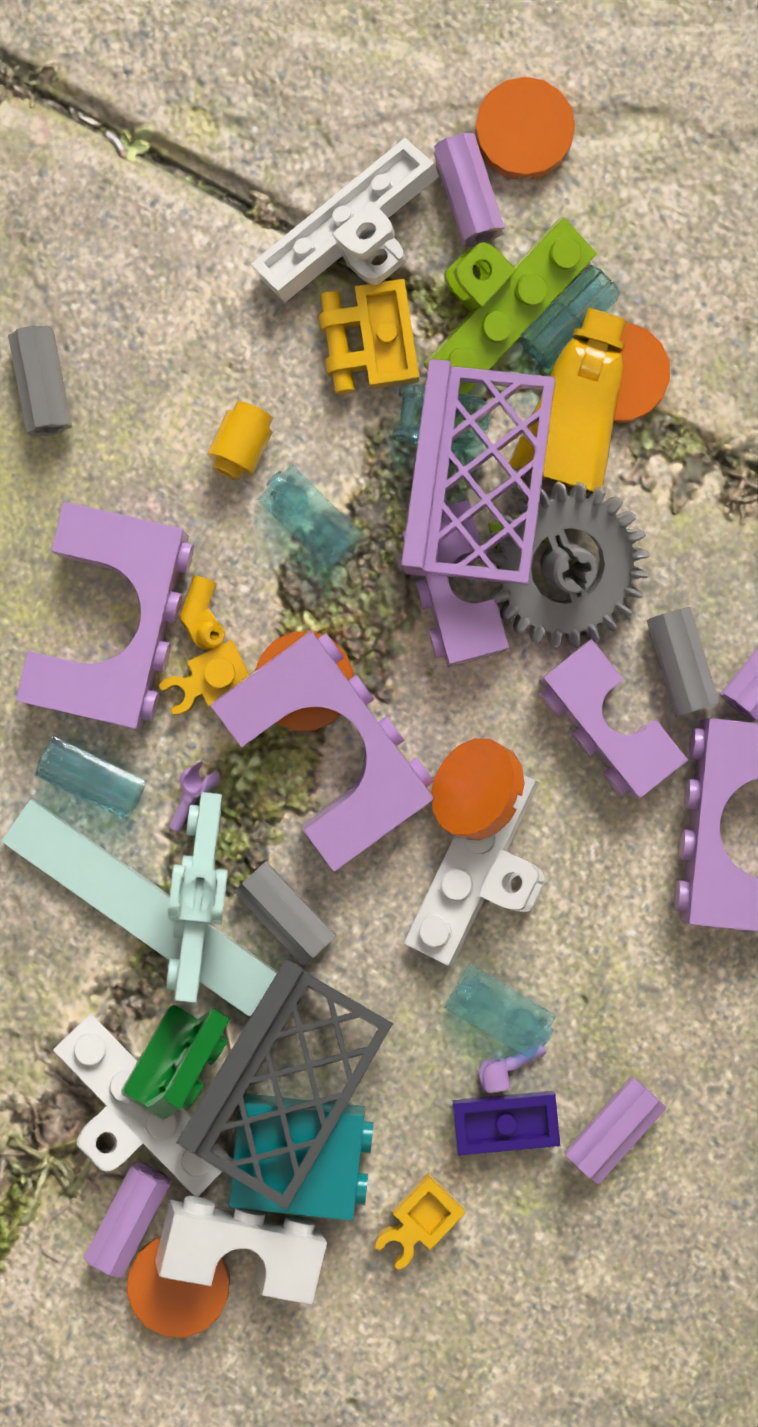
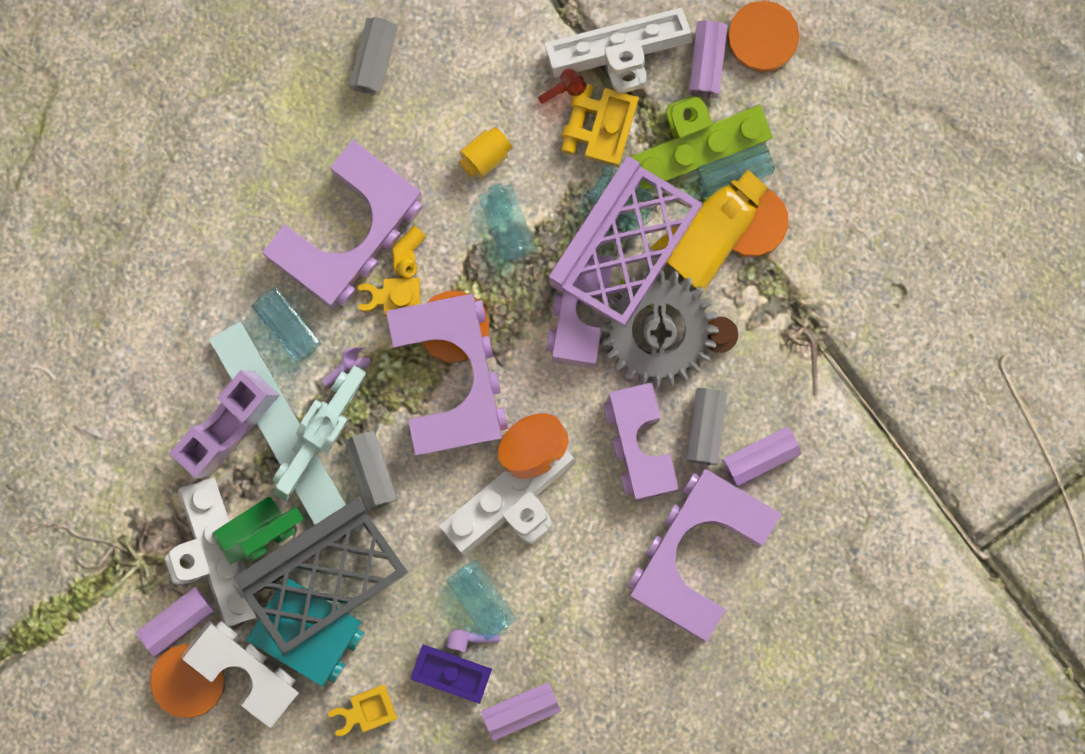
camera: 20 degrees right, 5 degrees down
none -> lavender arch [169,370,280,478]
none -> clear red hand [538,69,587,104]
none -> reddish brown plate [707,316,738,353]

